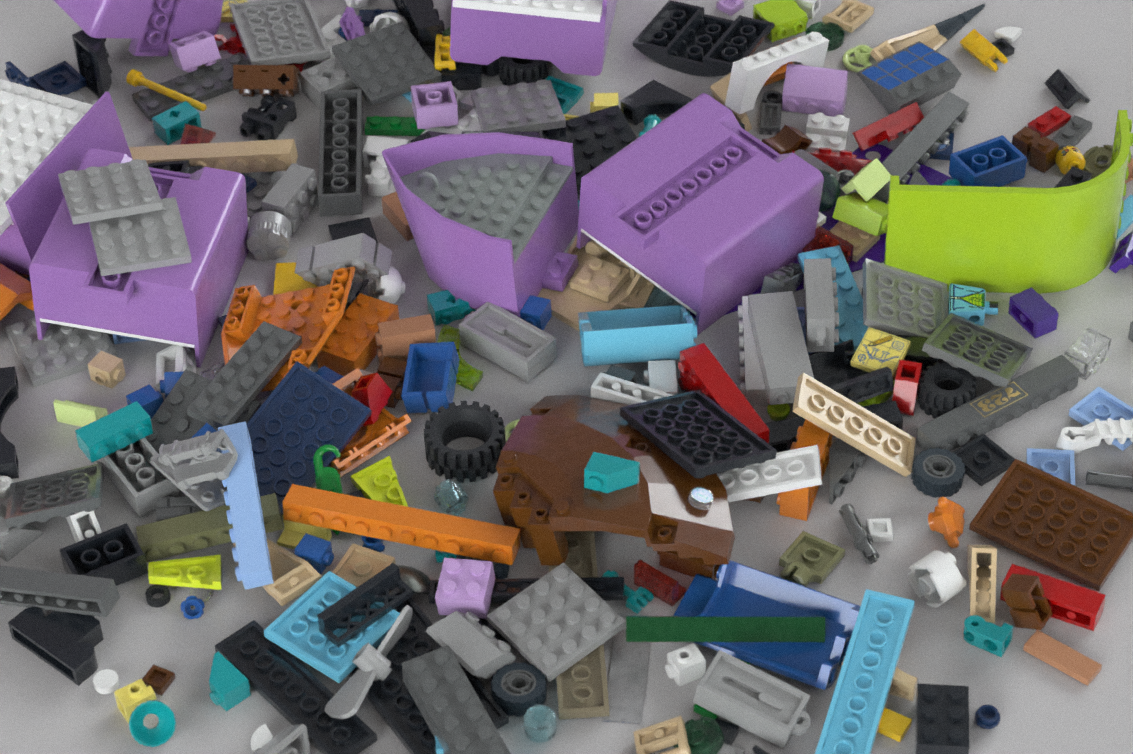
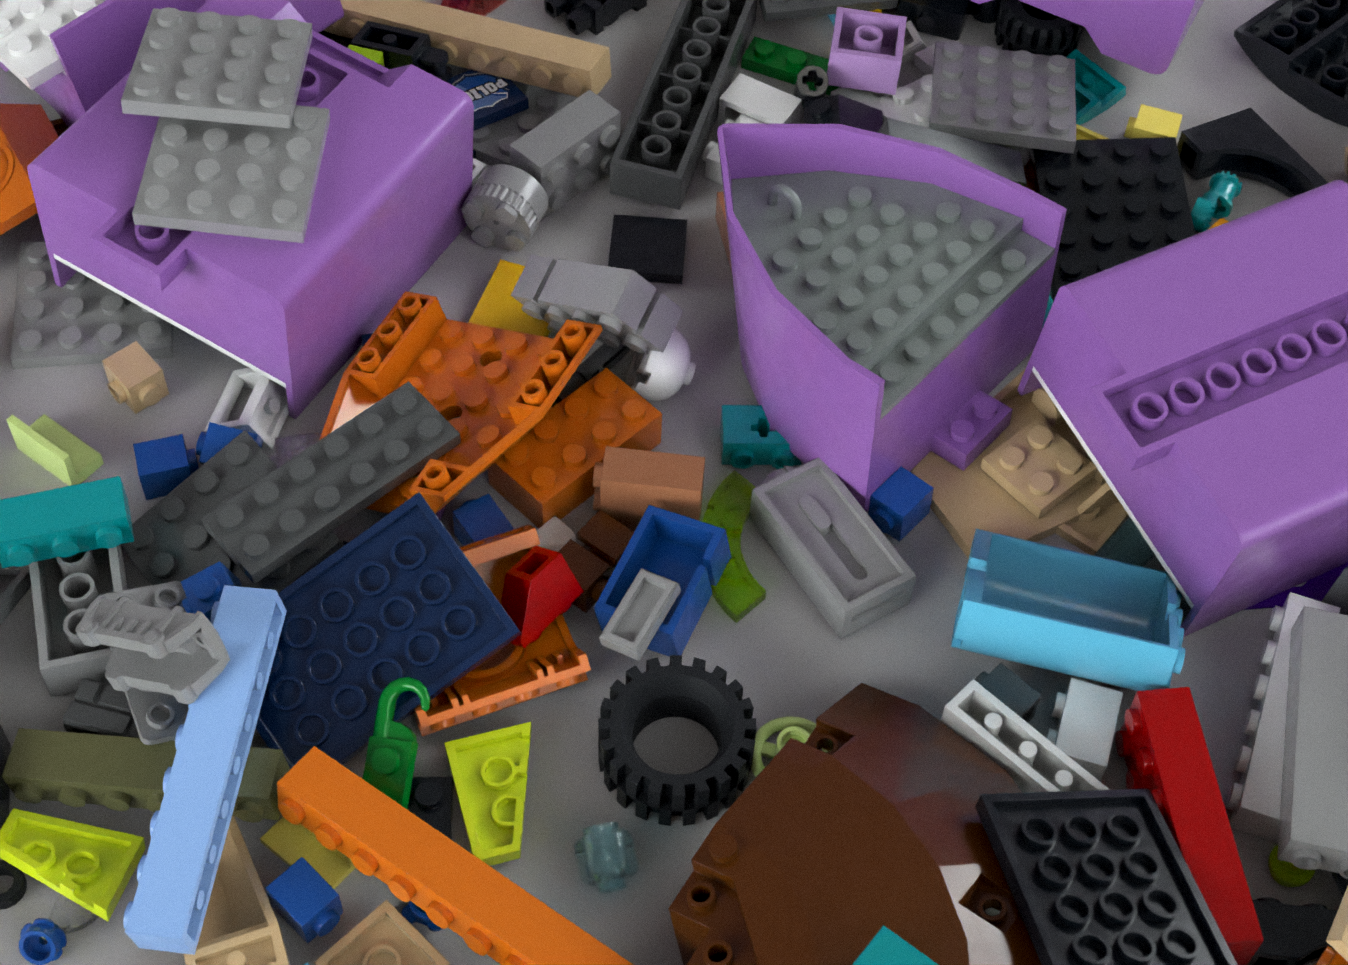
camera: 15 degrees right, 10 degrees up
none -> light grey tile [599,568,681,661]
none -> black hinge [793,65,829,106]

